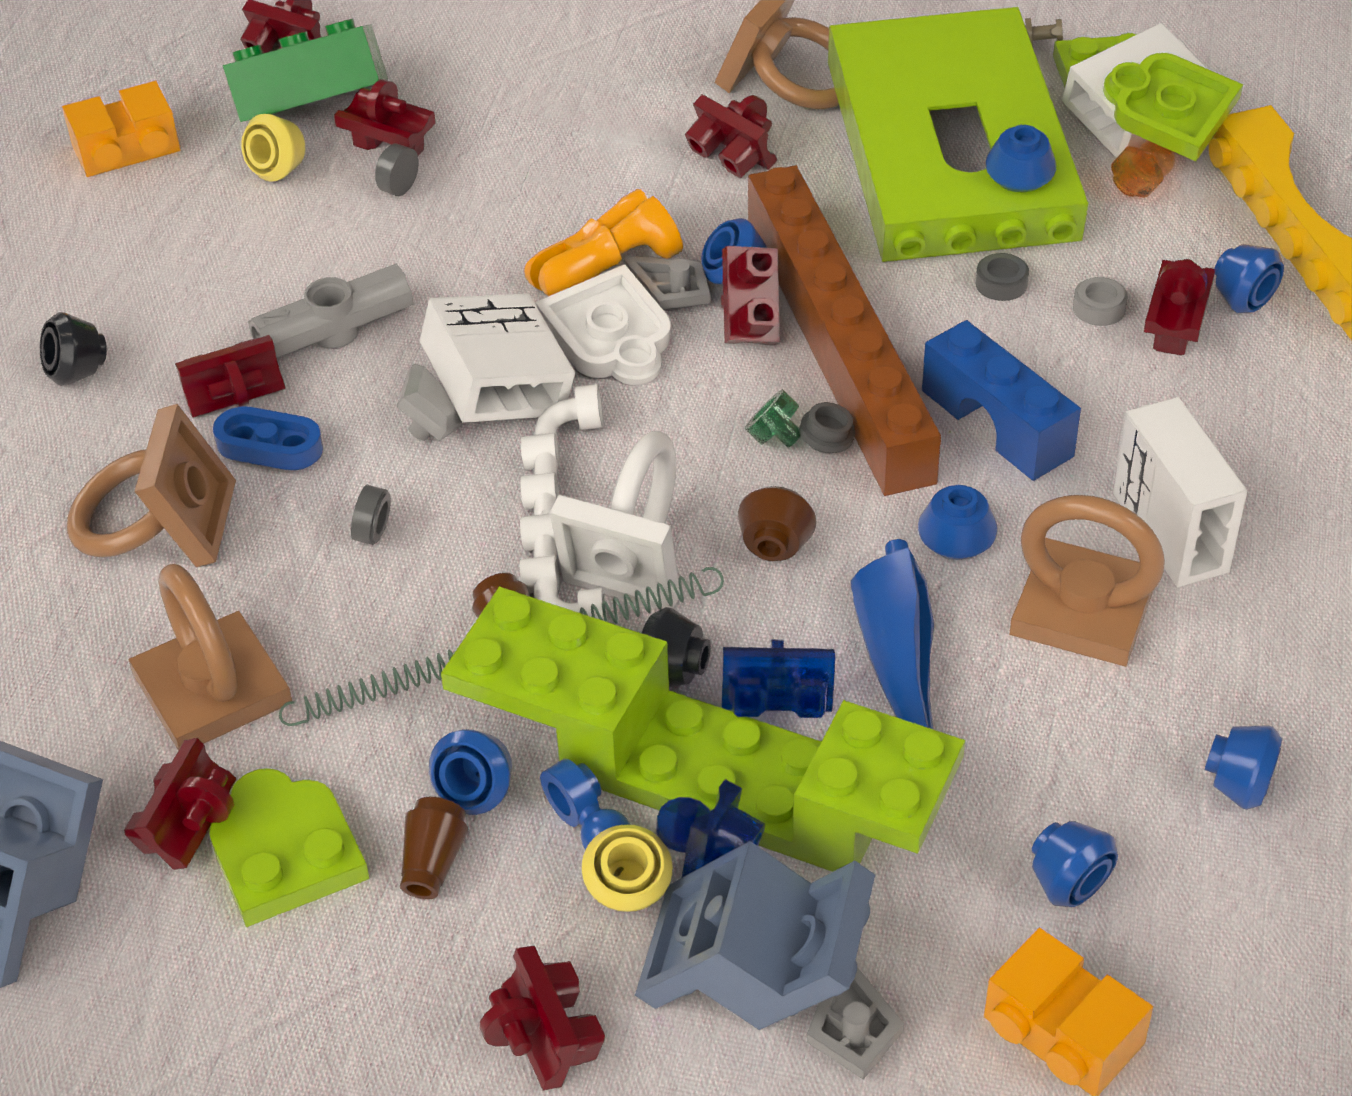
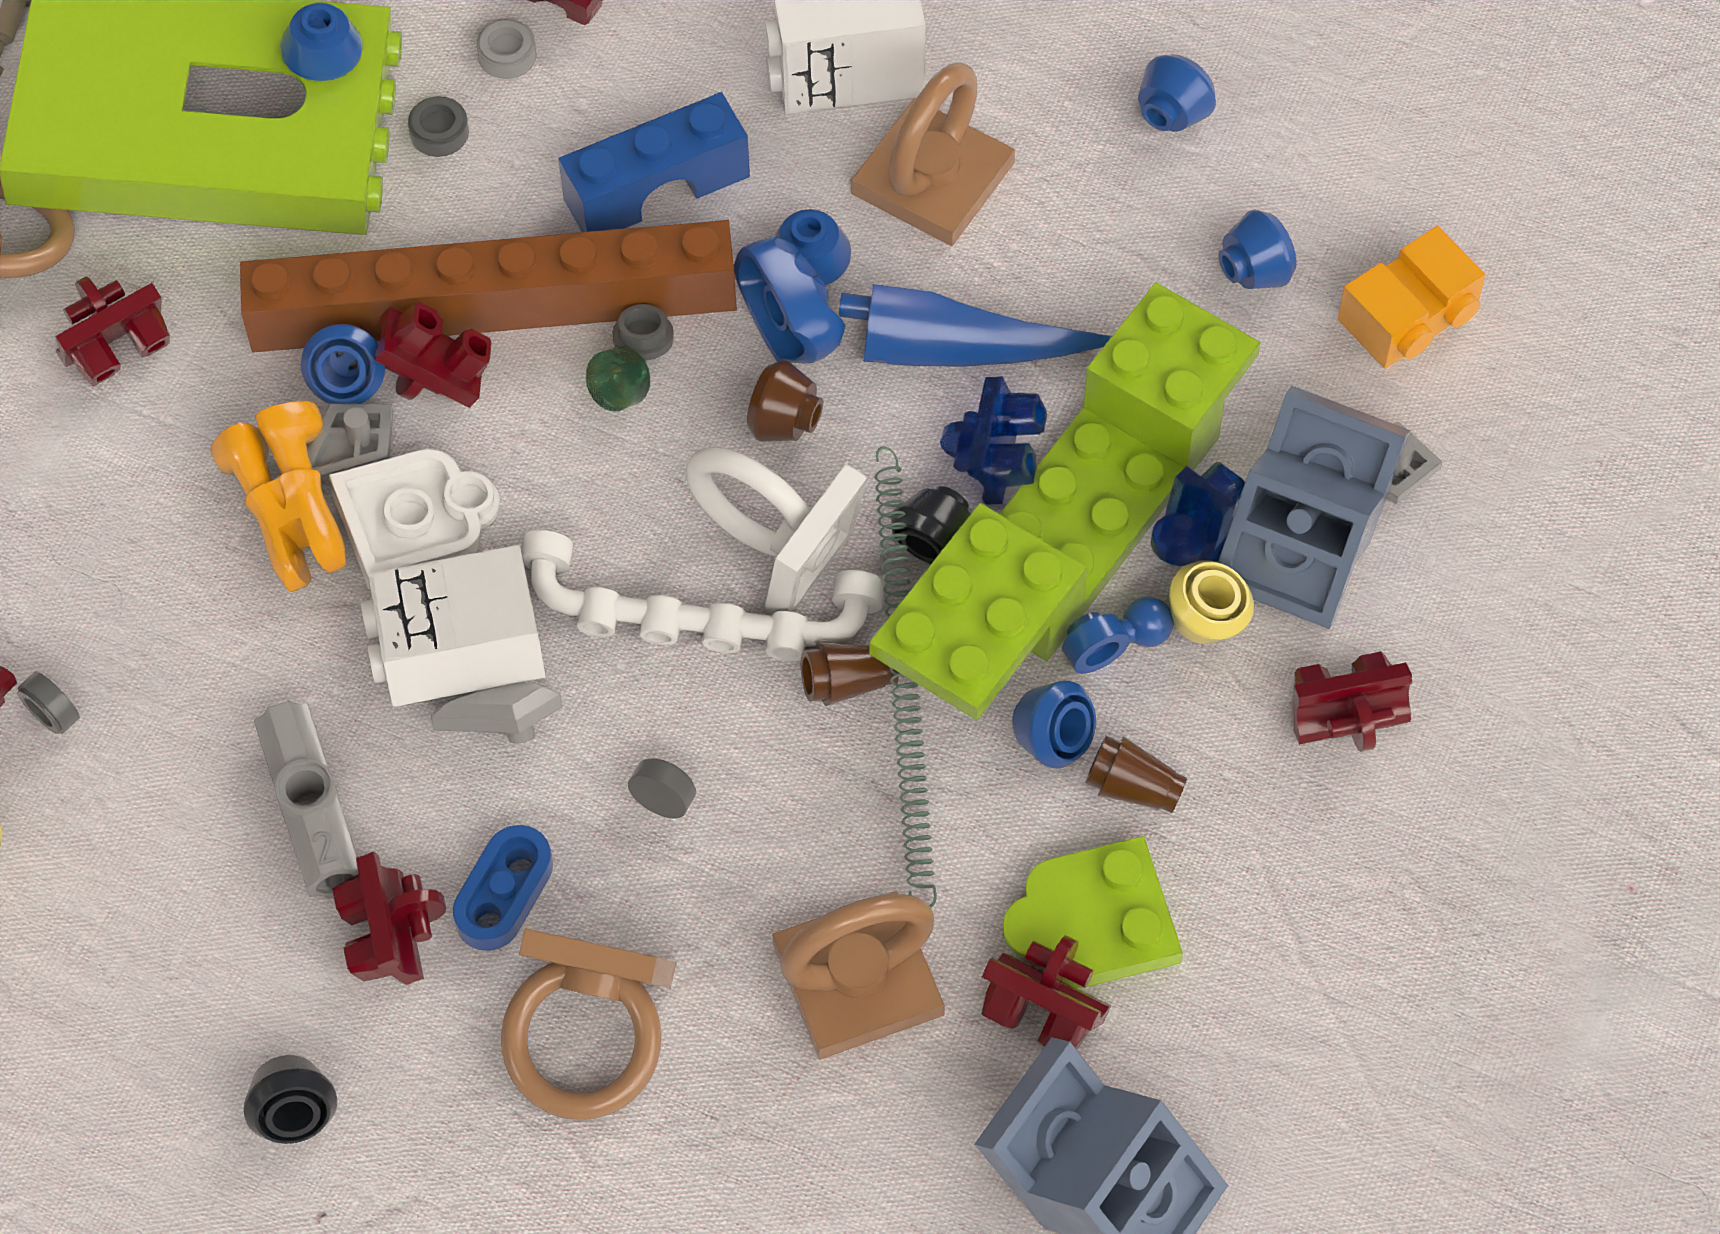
camera: 80 degrees left, 15 degrees up
none -> blue piece [734,236,846,364]

